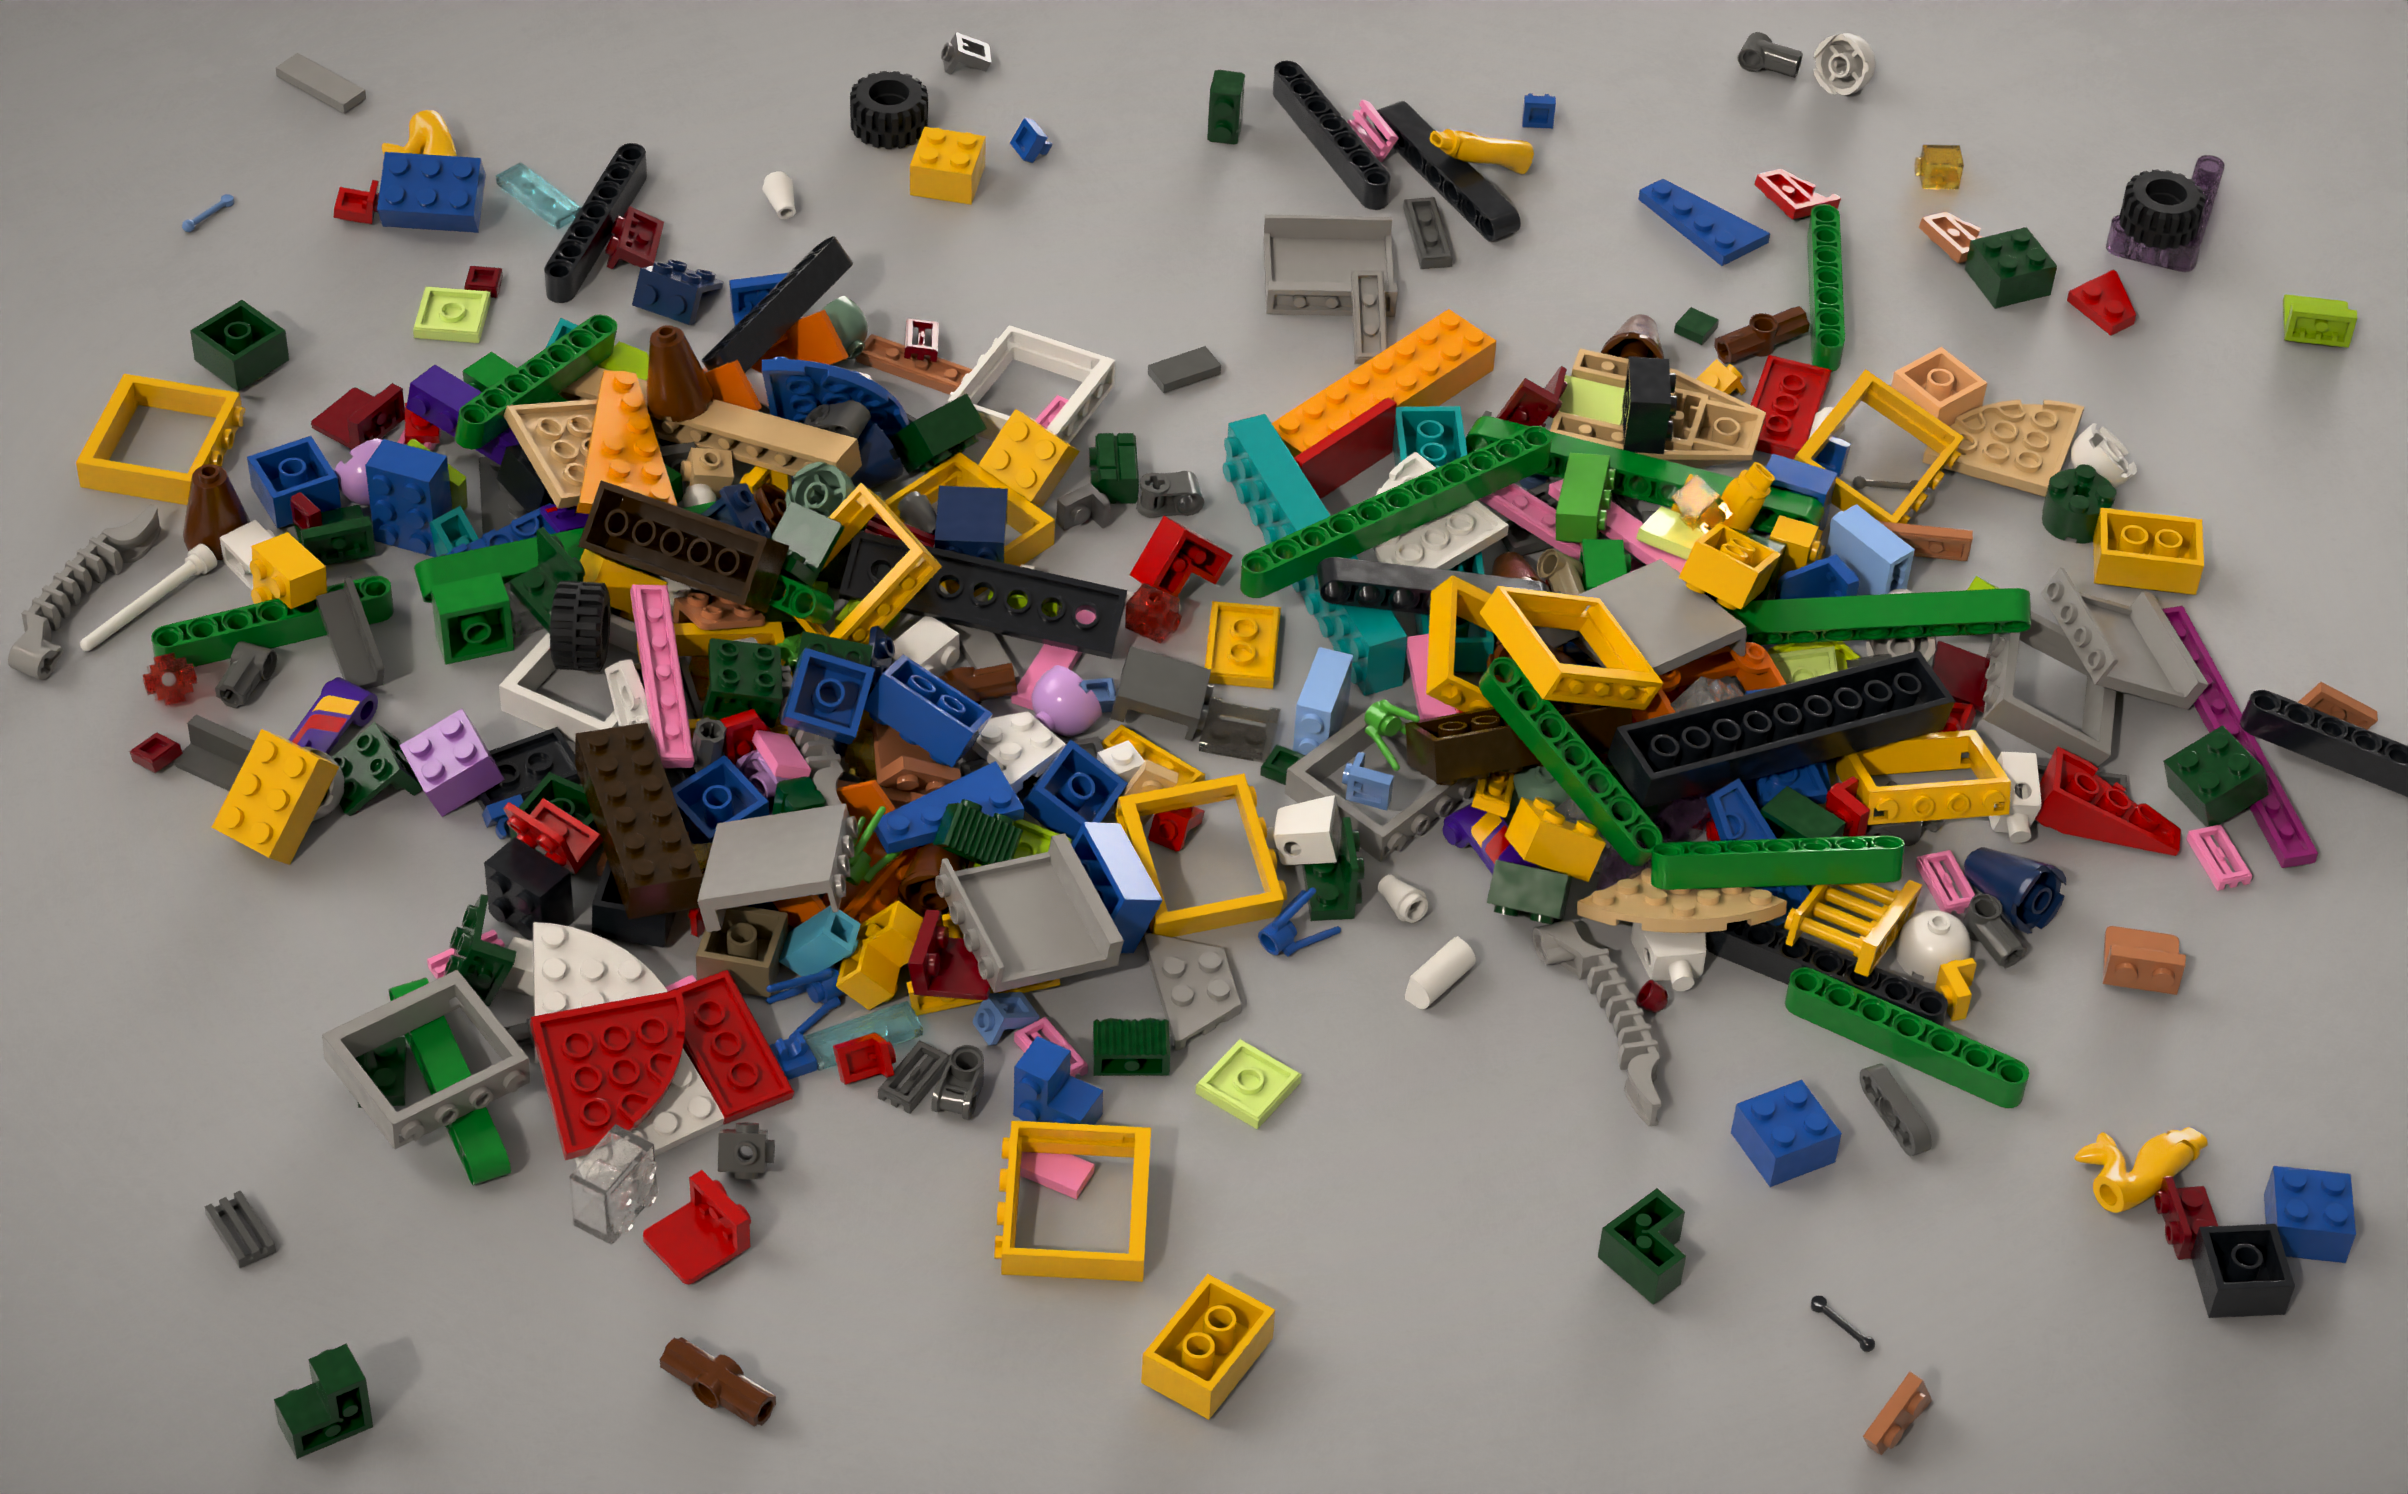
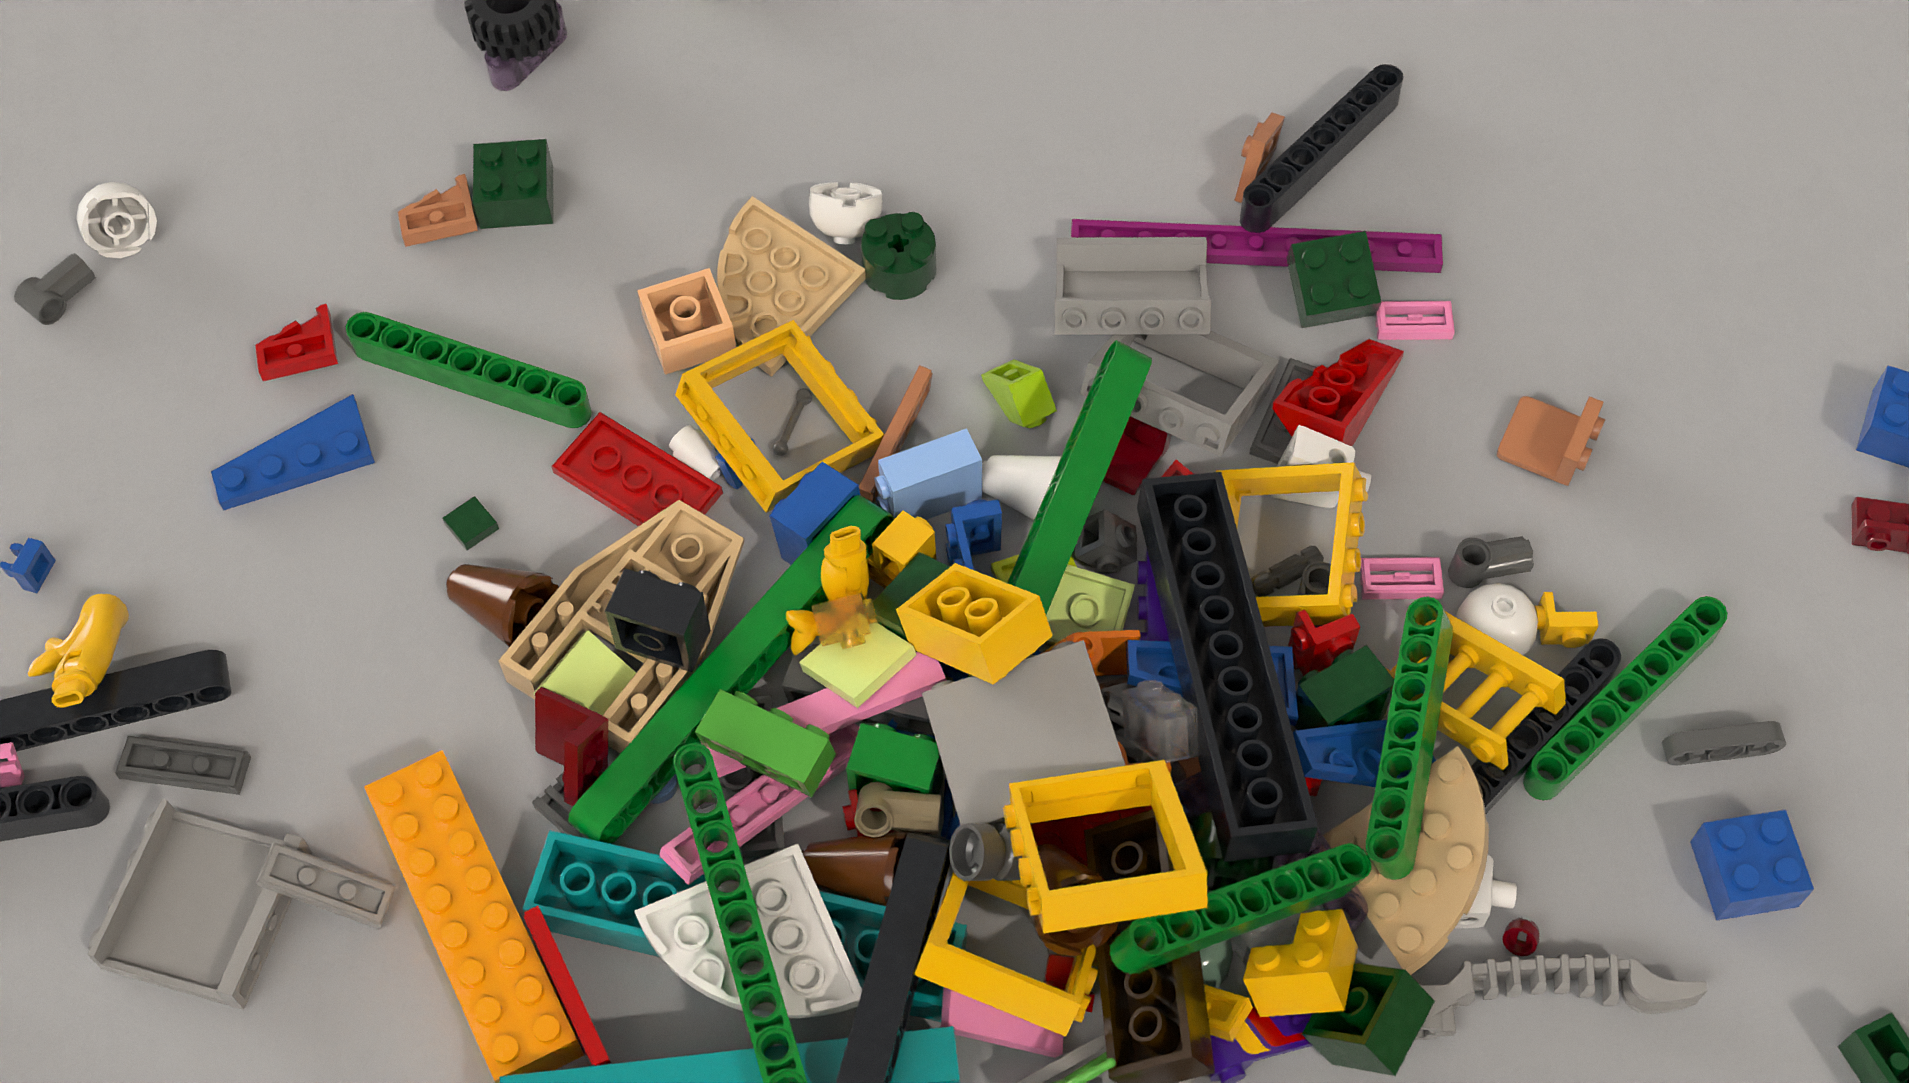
camera: 70 degrees left, 15 degrees up
yellow bracket [1696,359,1746,395] -> none
reddish brown piece [1714,306,1810,364] -> none
clear yellow brick [1914,145,1964,189] -> none
dark blue cone [1964,847,2066,934] -> none
red wing [2067,269,2136,336] -> none
yellow piece [2074,1127,2208,1213] -> none
yellow brick [2093,508,2204,595] -> none

